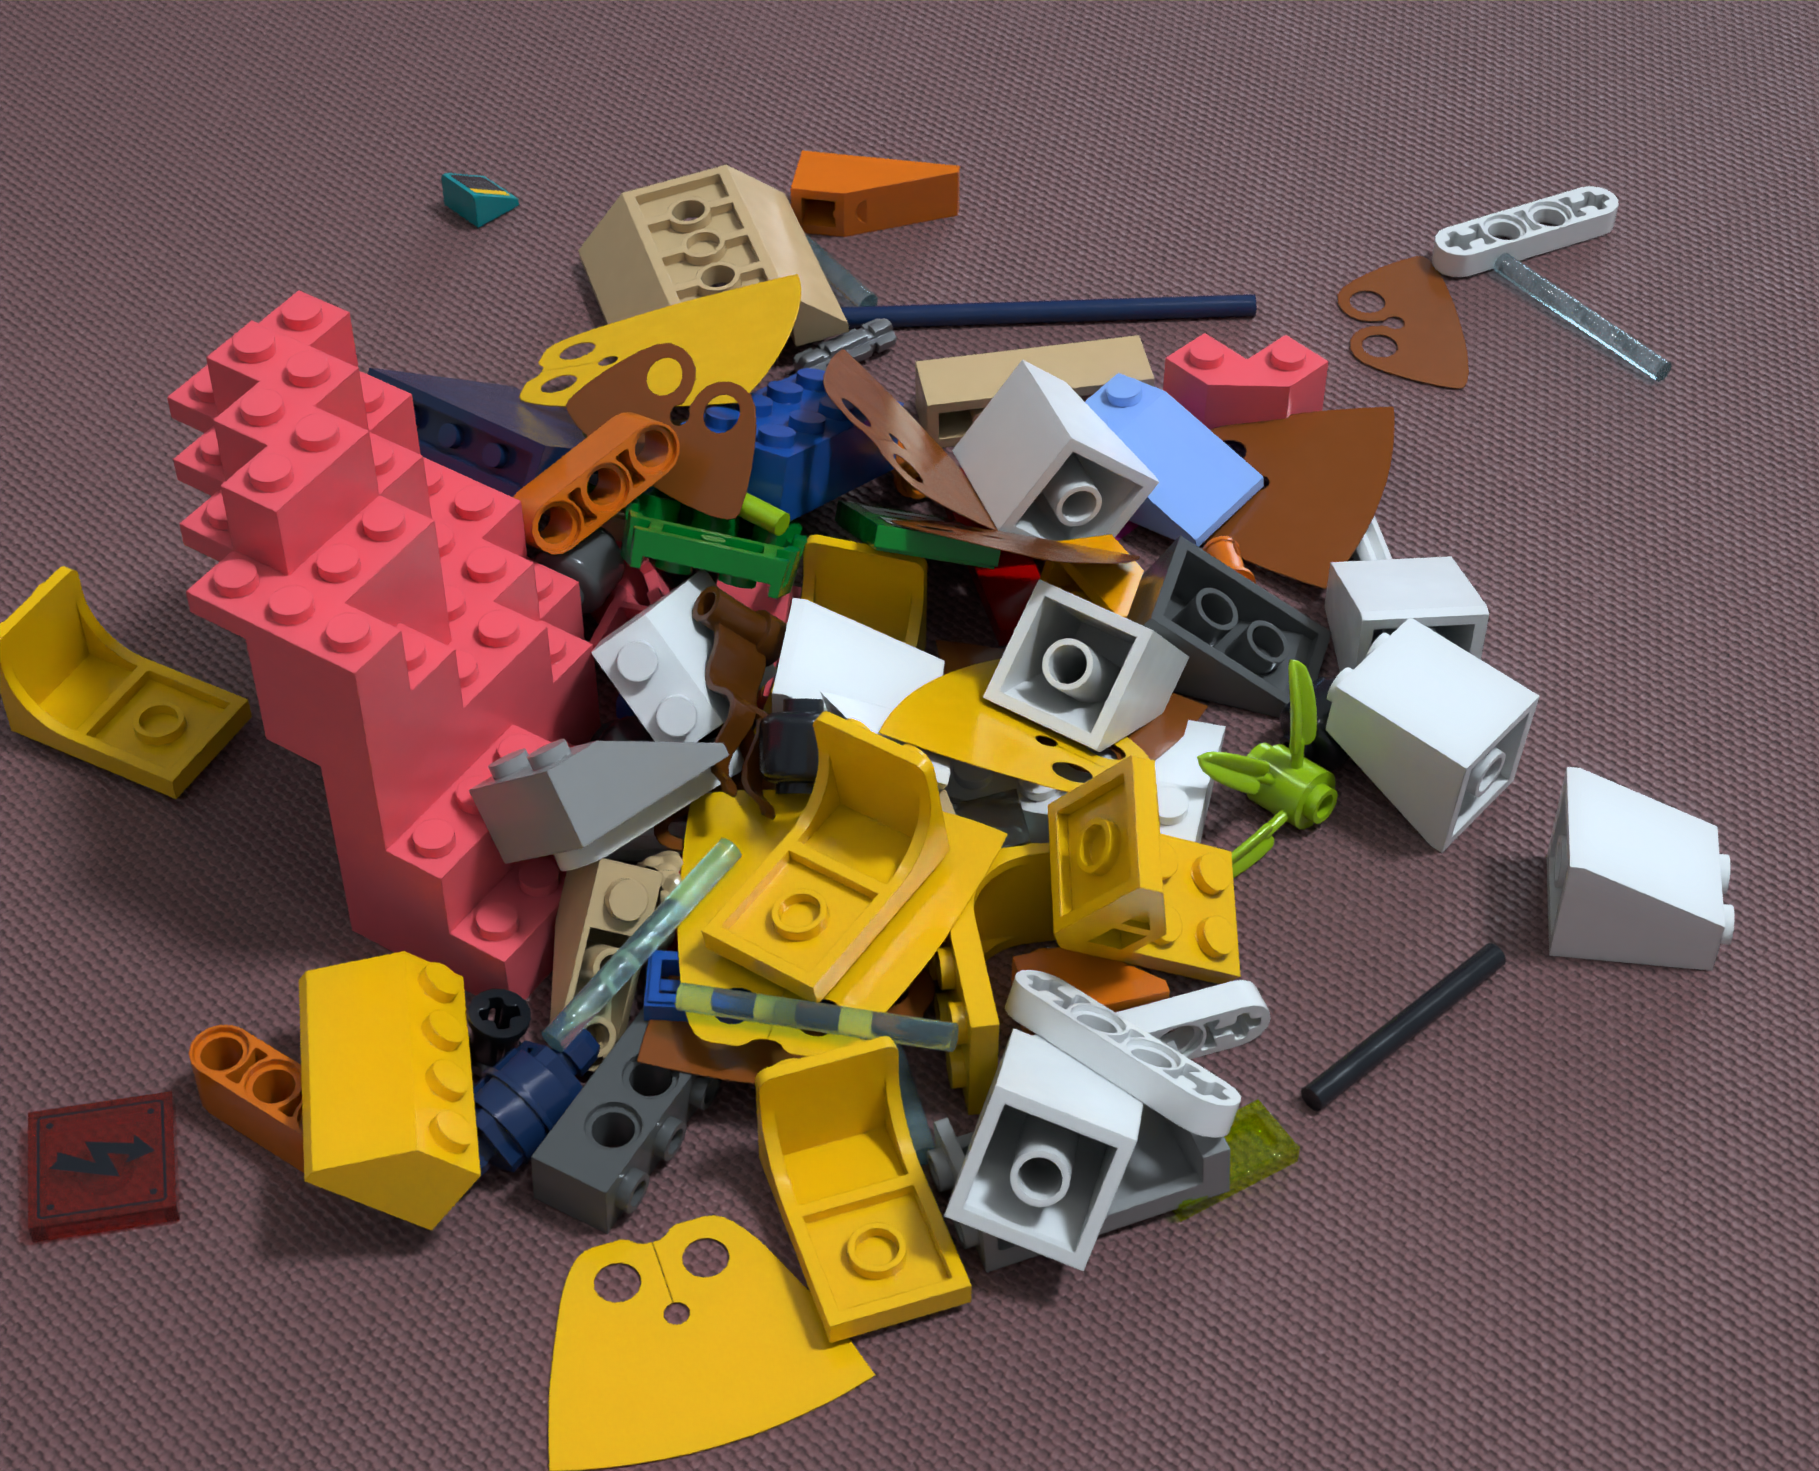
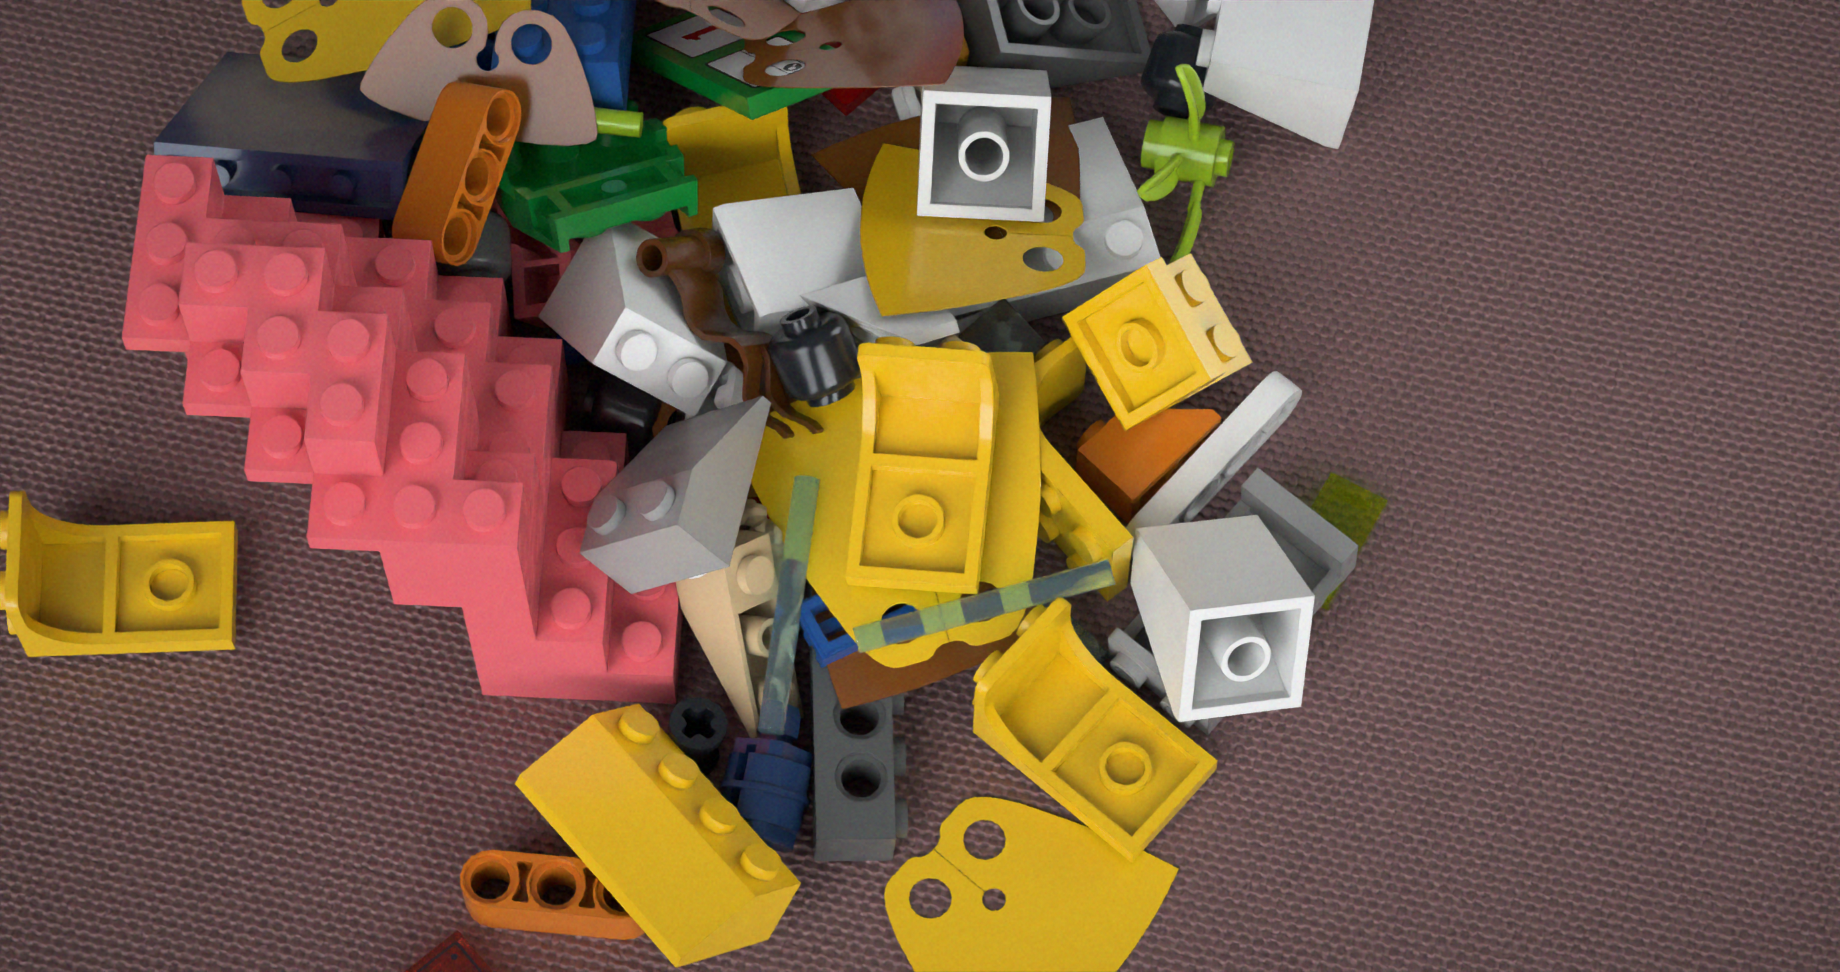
camera: 30 degrees left, 20 degrees up
white beam [1005,970,1241,1138] -> none
black bar [1301,943,1506,1111] -> none
white slope [1547,767,1734,971] -> none

